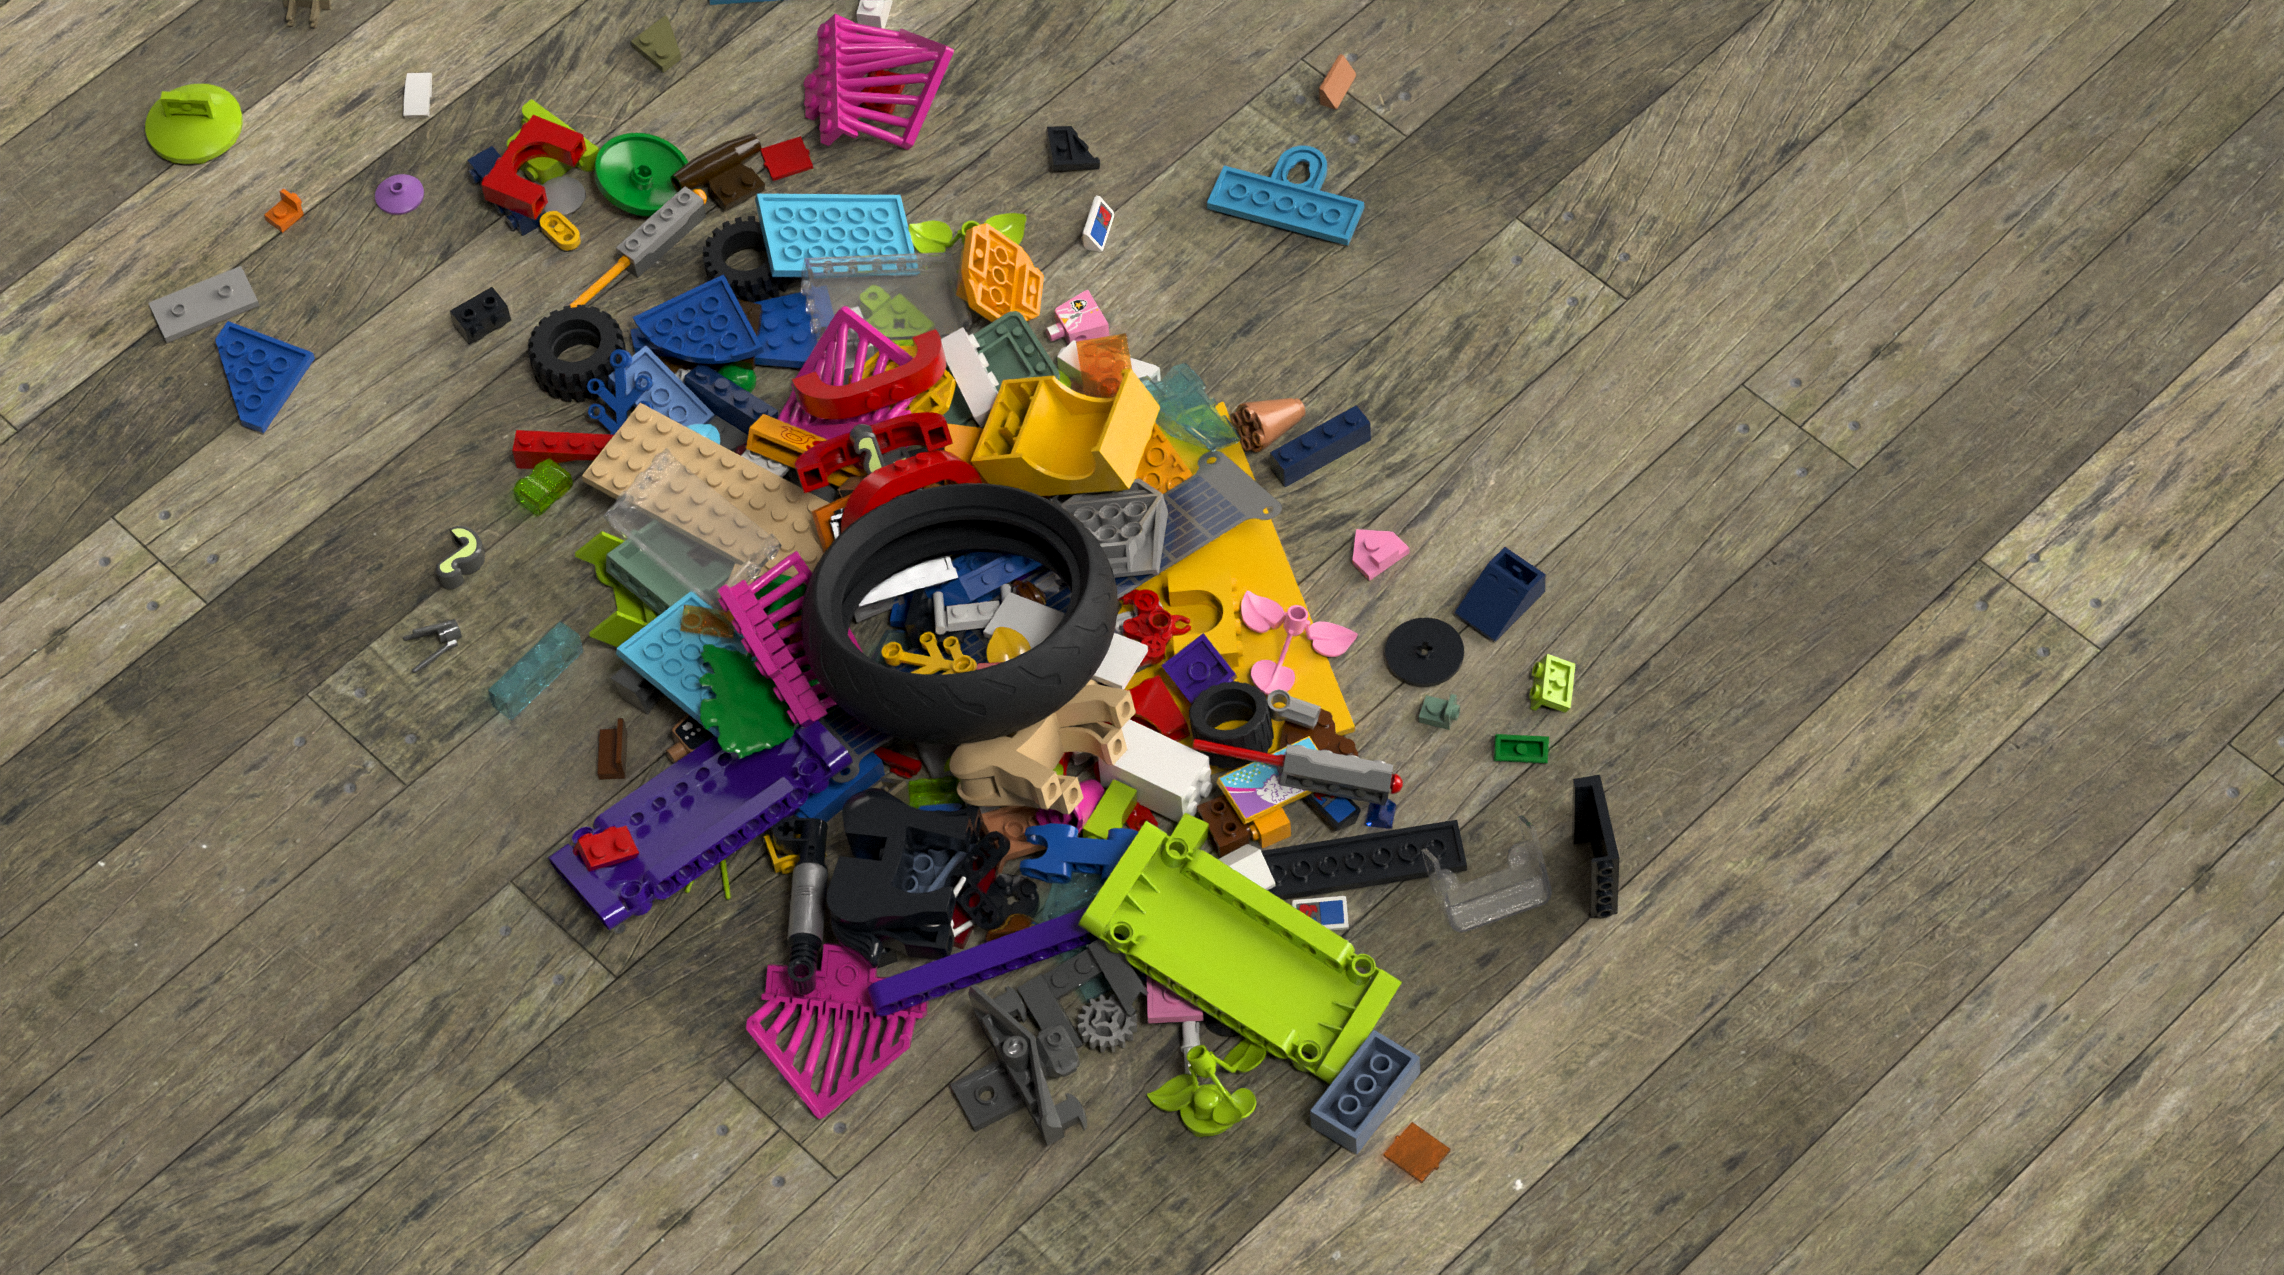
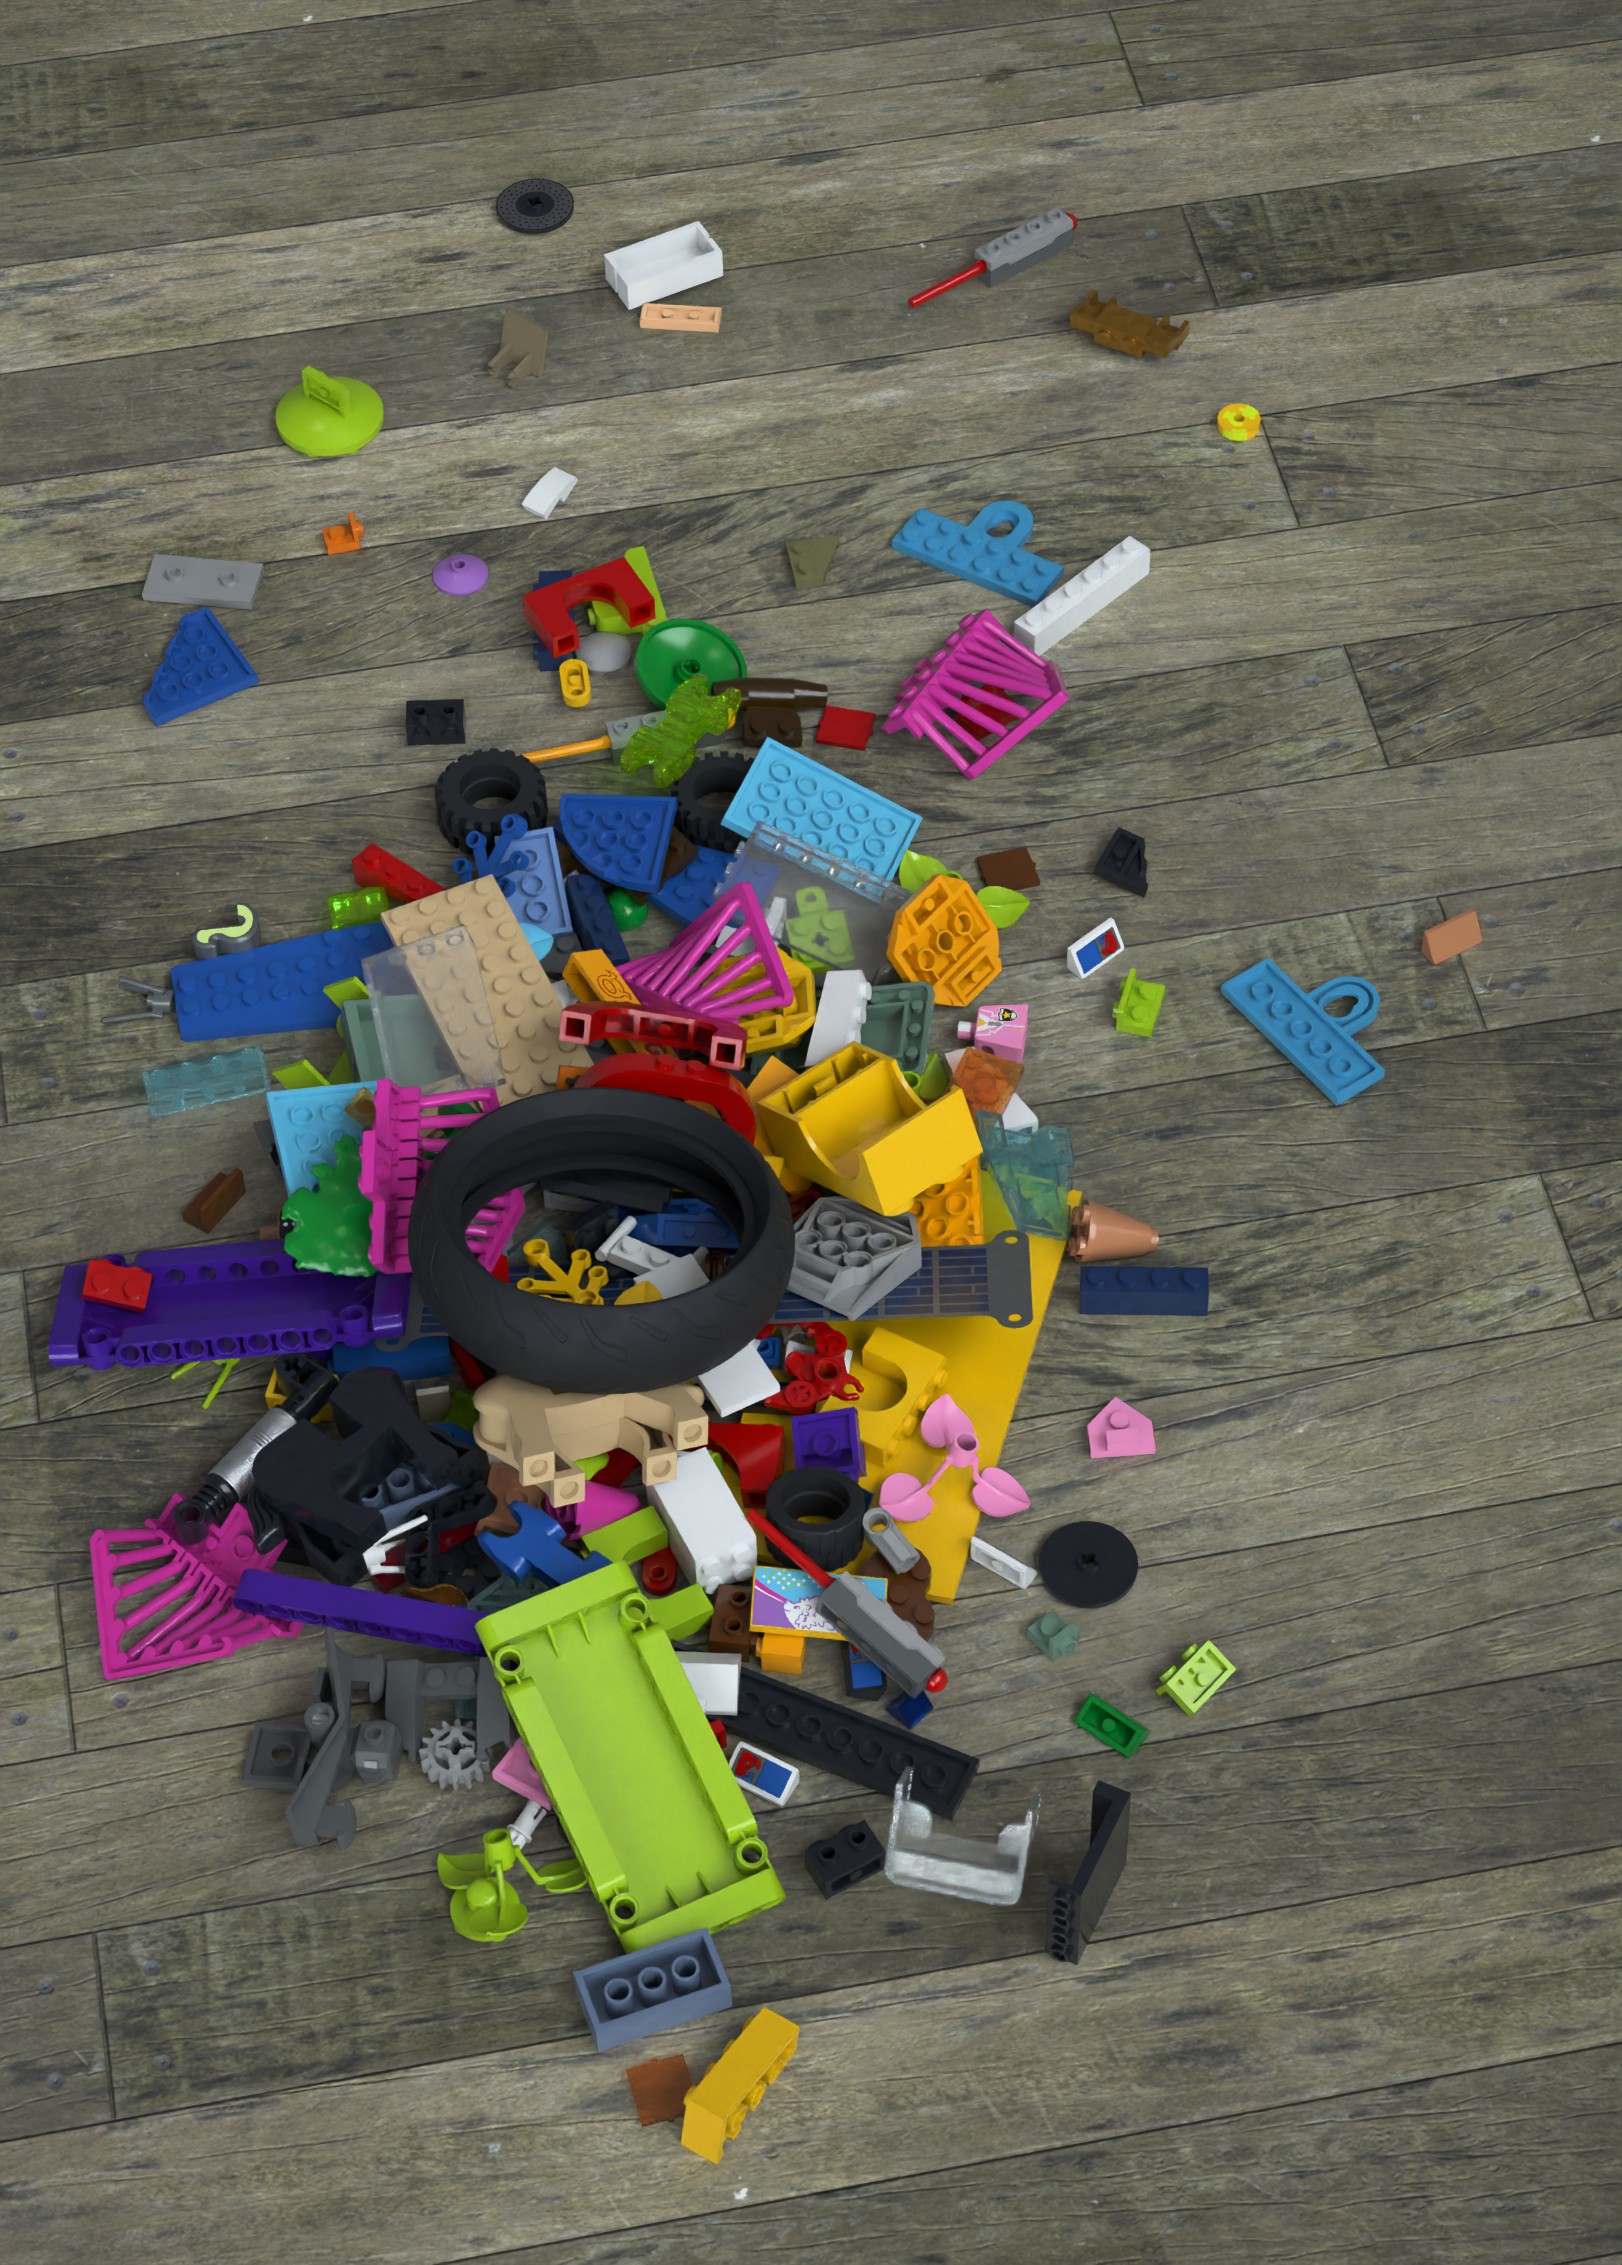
camera: 30 degrees right, 5 degrees down
red arch [792,329,946,419] -> none
dark grey animal [849,424,910,475] -> none
dark blue slope [1455,547,1546,642] -> none
none -> blue wing [171,921,419,1042]
none -> clear neon green piece [620,673,741,788]
none -> yellow wedge [681,2007,800,2165]
none -> black brick [805,1820,886,1900]
none -> white slope [970,1536,1037,1589]
none -> reddish brown piece [977,847,1040,891]
none -> lime bracket [1112,968,1166,1038]

